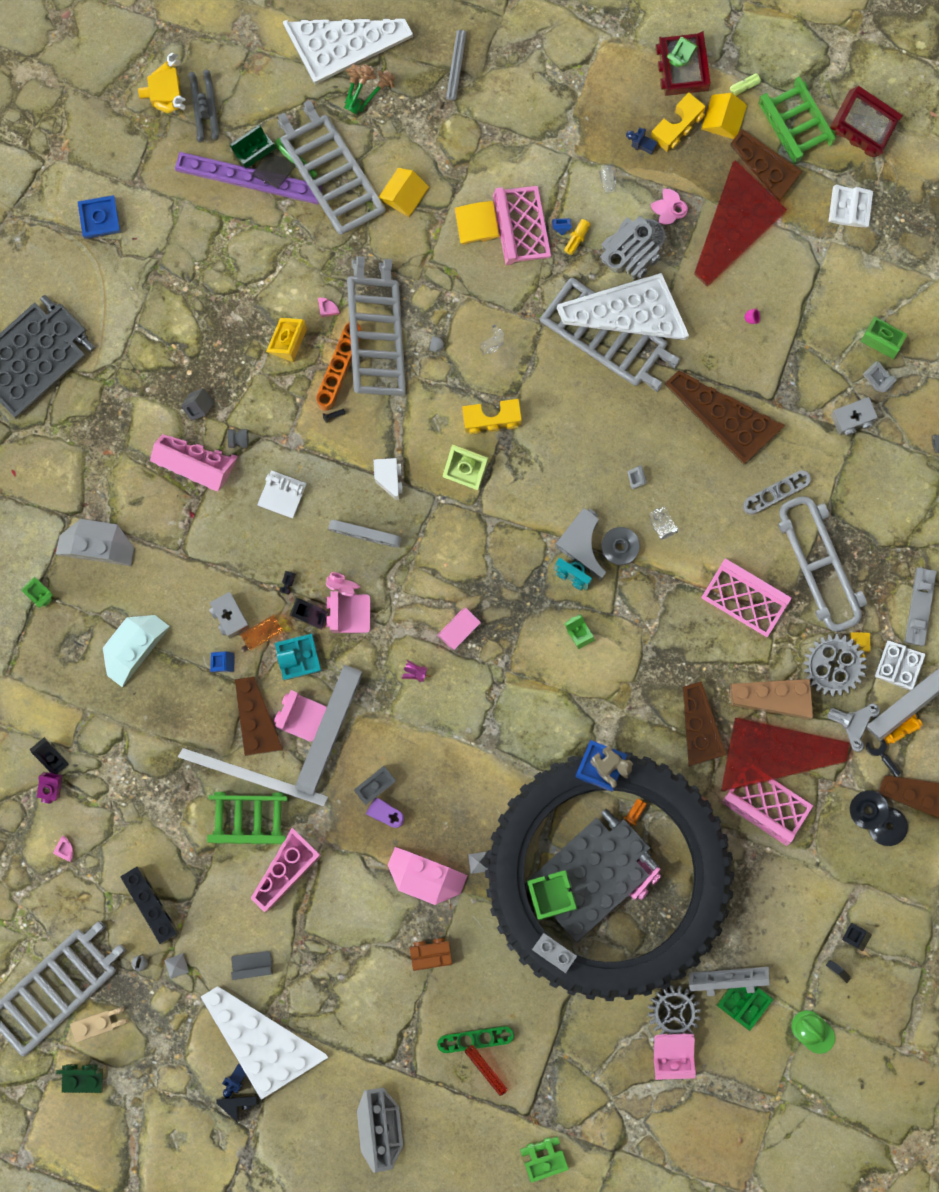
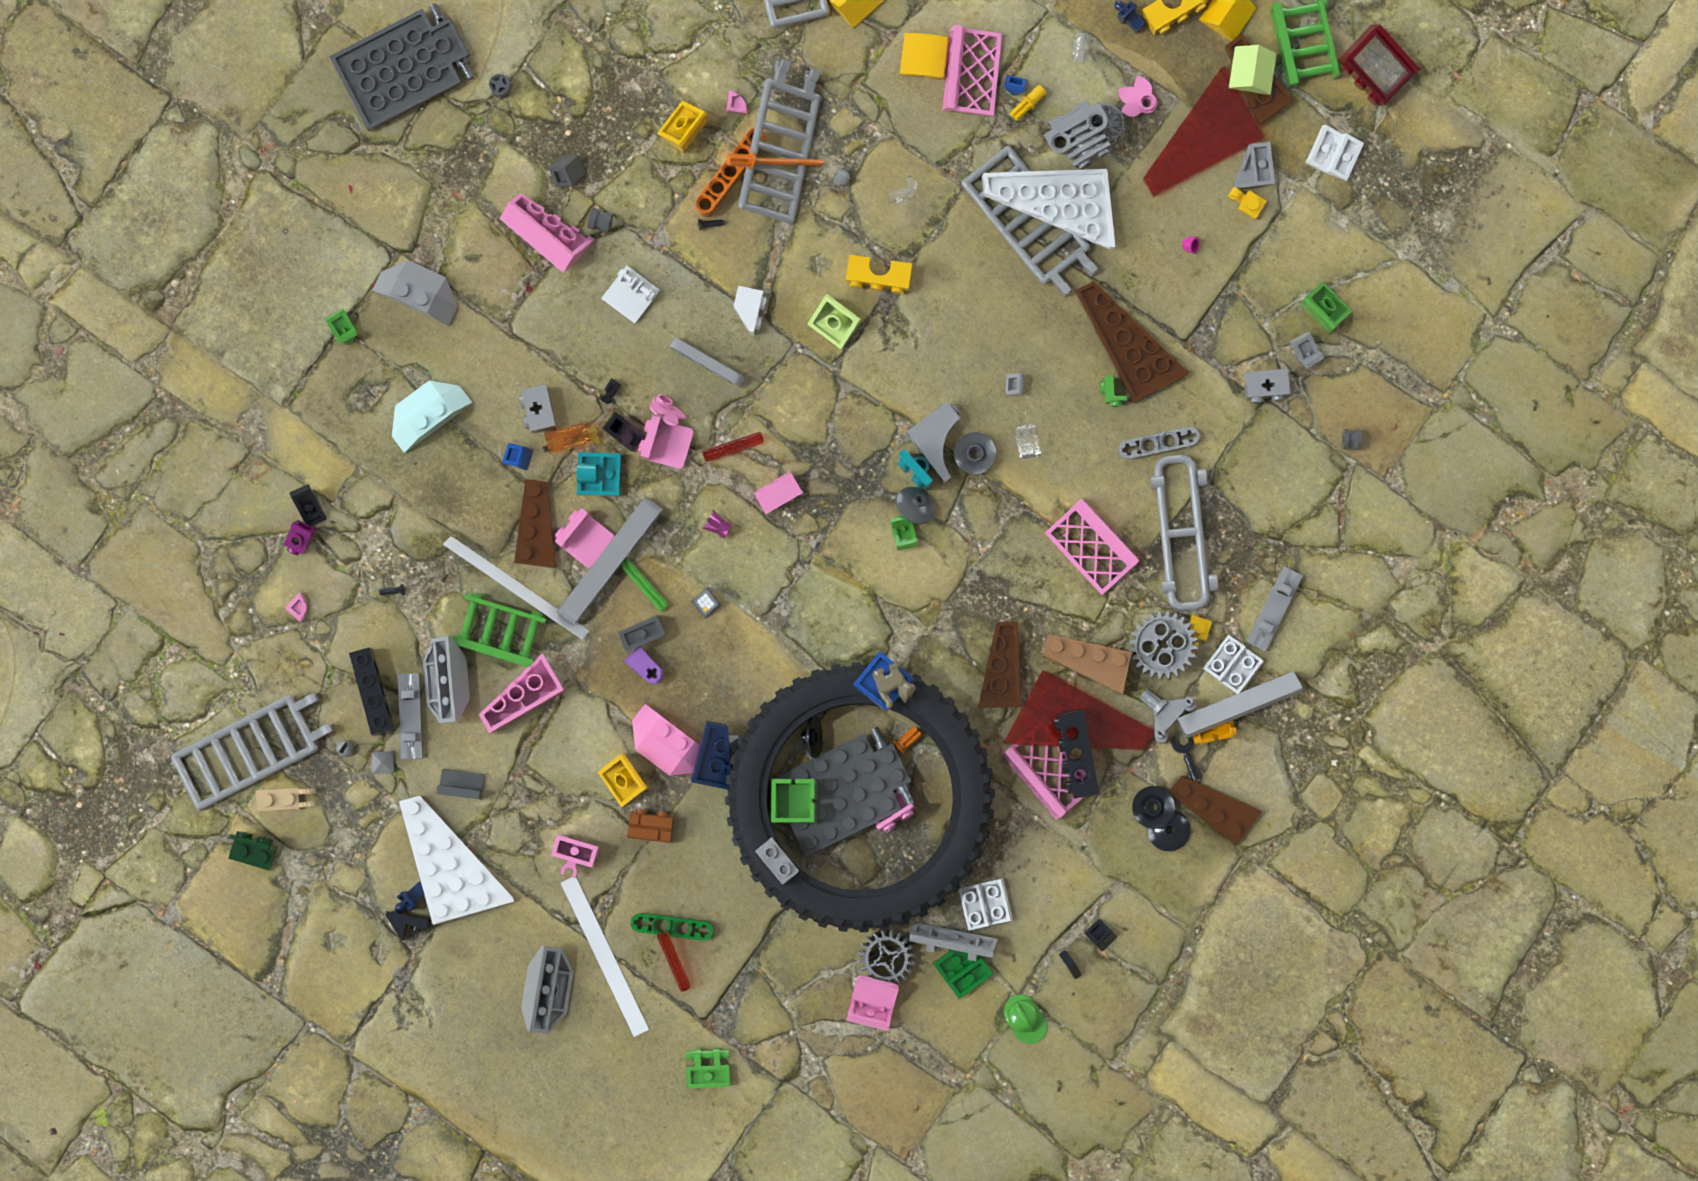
camera: 10 degrees right, 5 degrees up
none -> black piece [379,584,405,596]
none -> light grey hinge [398,673,423,760]
none -> light grey wedge [423,636,470,723]
none -> dark grey wheel [489,74,511,98]
none -> bright pink brick [551,835,600,878]
none -> white sticker [561,877,649,1037]
none -> yellow slope [598,753,649,807]
none -> bright green axle [620,559,668,612]
none -> dark blue wing [690,720,731,790]
none -> slope [691,587,721,618]
none -> clear red axle [703,432,764,462]
none -> orange piece [725,152,825,169]
none -> black dish [802,716,823,759]
none -> dark grey dish [896,487,936,524]
none -> white slope [959,878,1013,931]
none -> black brick [1054,708,1100,799]
none -> bright green bracket [1100,375,1128,407]
none -> yellow plate [1228,187,1267,220]
none -> yellowish green slope [1229,45,1277,95]
none -> light grey wing [1234,142,1275,189]

